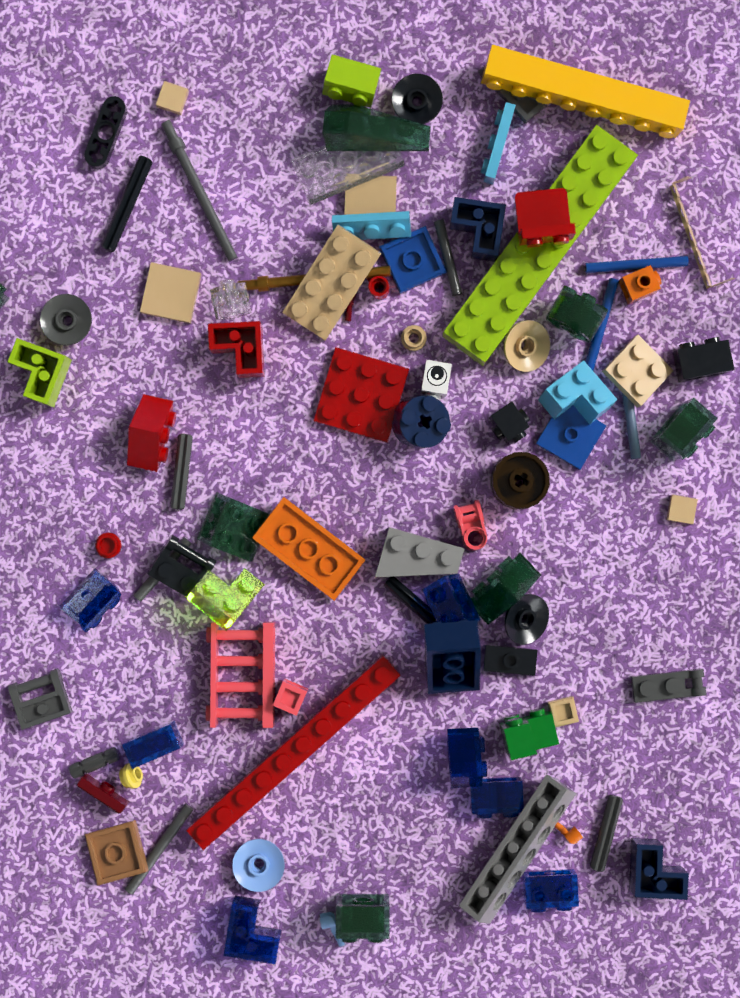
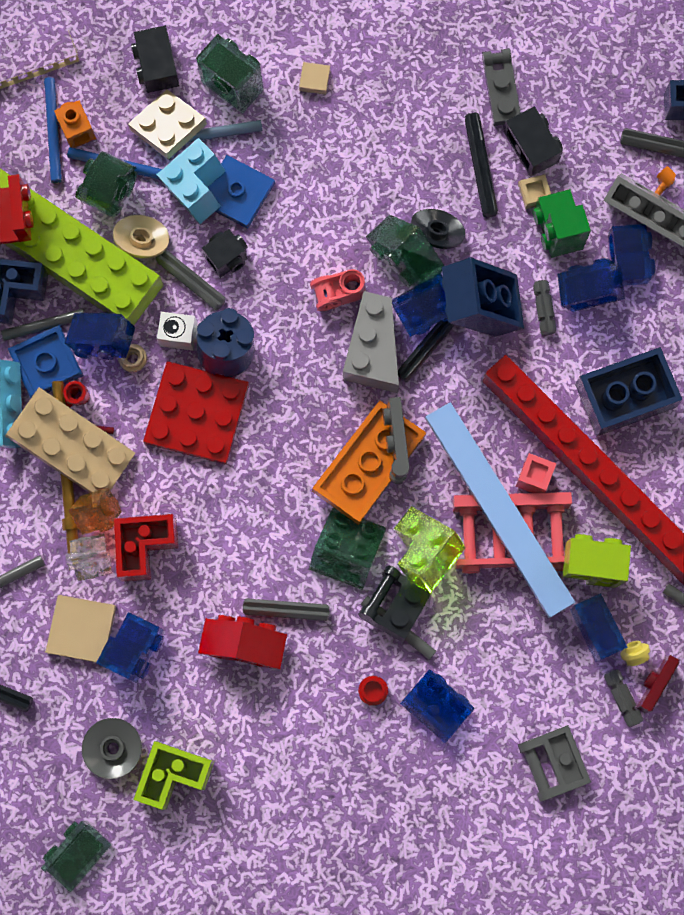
camera: 90 degrees left, 10 degrees down
black plate [483,644,538,676] -> none
dark brown wheel [490,452,550,510] -> none
none -> clear blue brick [65,313,136,360]
none -> clear orange brick [69,488,122,535]
none -> clear blue brick [96,612,164,683]
none -> dark grey axle [155,250,226,310]
none -> dark grey plate [383,397,409,484]
none -> light blue tile [425,402,575,618]
none -> black axle [465,112,498,218]
none -> black brick [503,106,563,177]
none -> dark grey axle [533,280,556,335]
none -> lime brick [563,534,631,588]
none -> dark blue brick [575,347,683,437]

